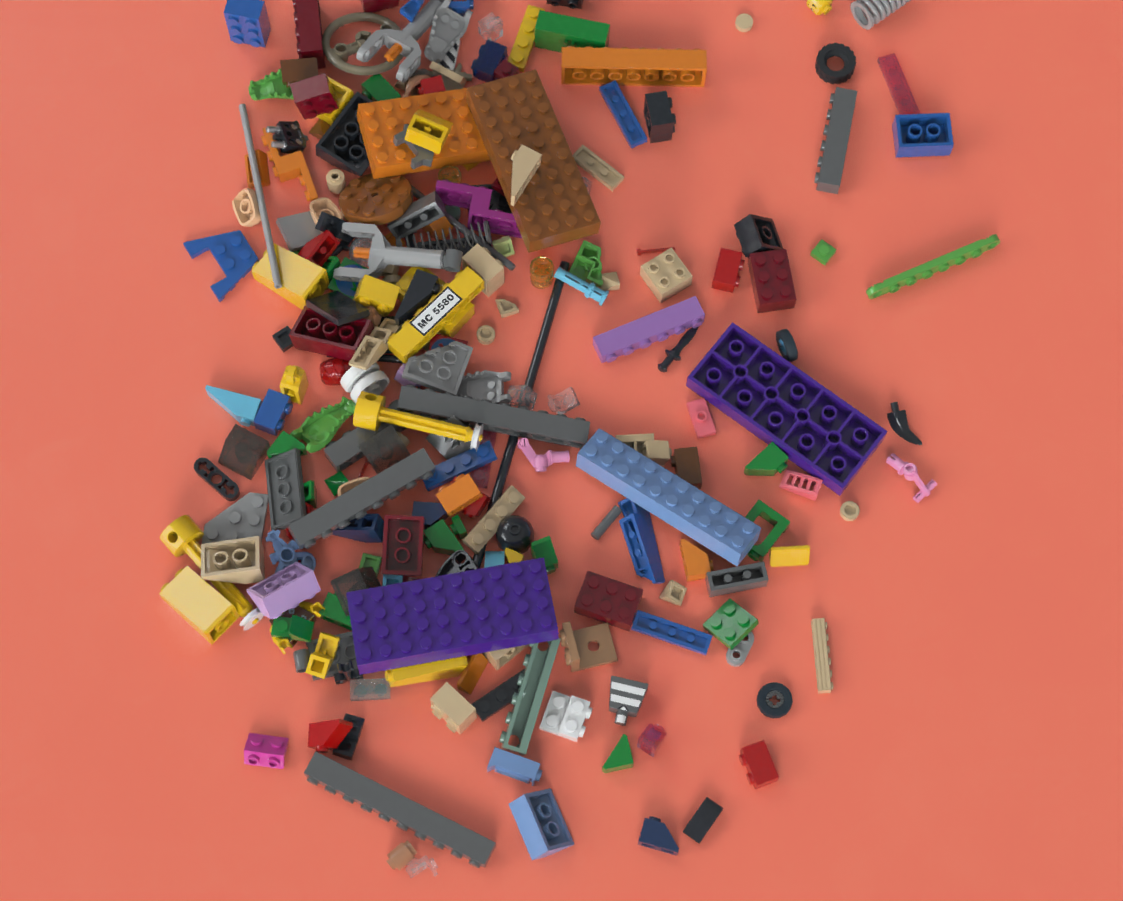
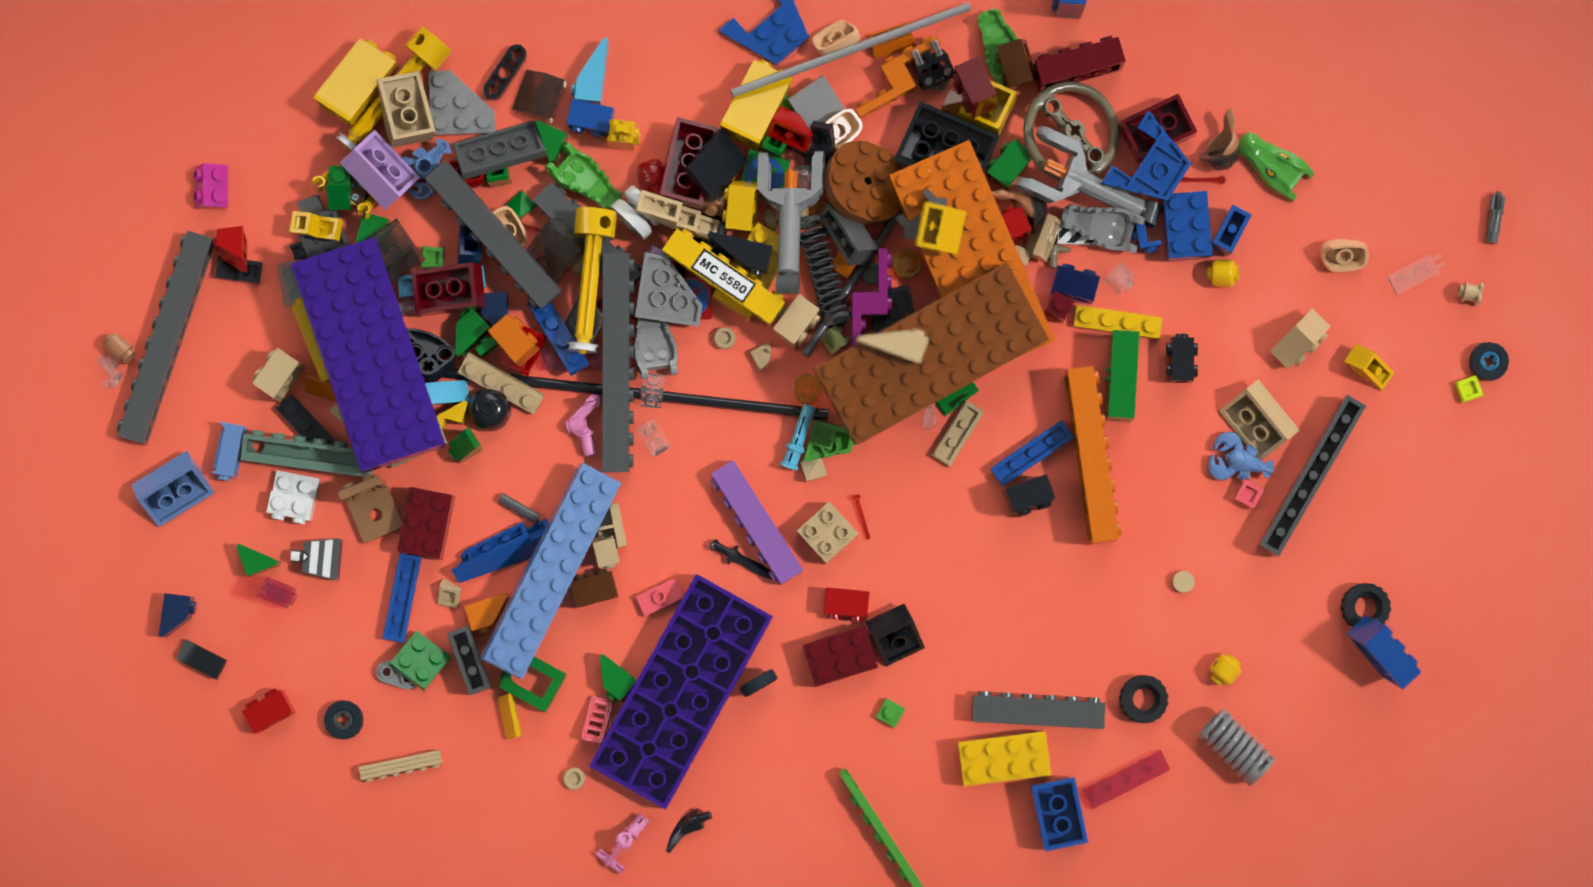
camera: 85 degrees right, 15 degrees up
black tile [272,326,294,352] -> none
tan brick [326,169,346,194] -> none
none -> yellow brick [957,731,1051,786]

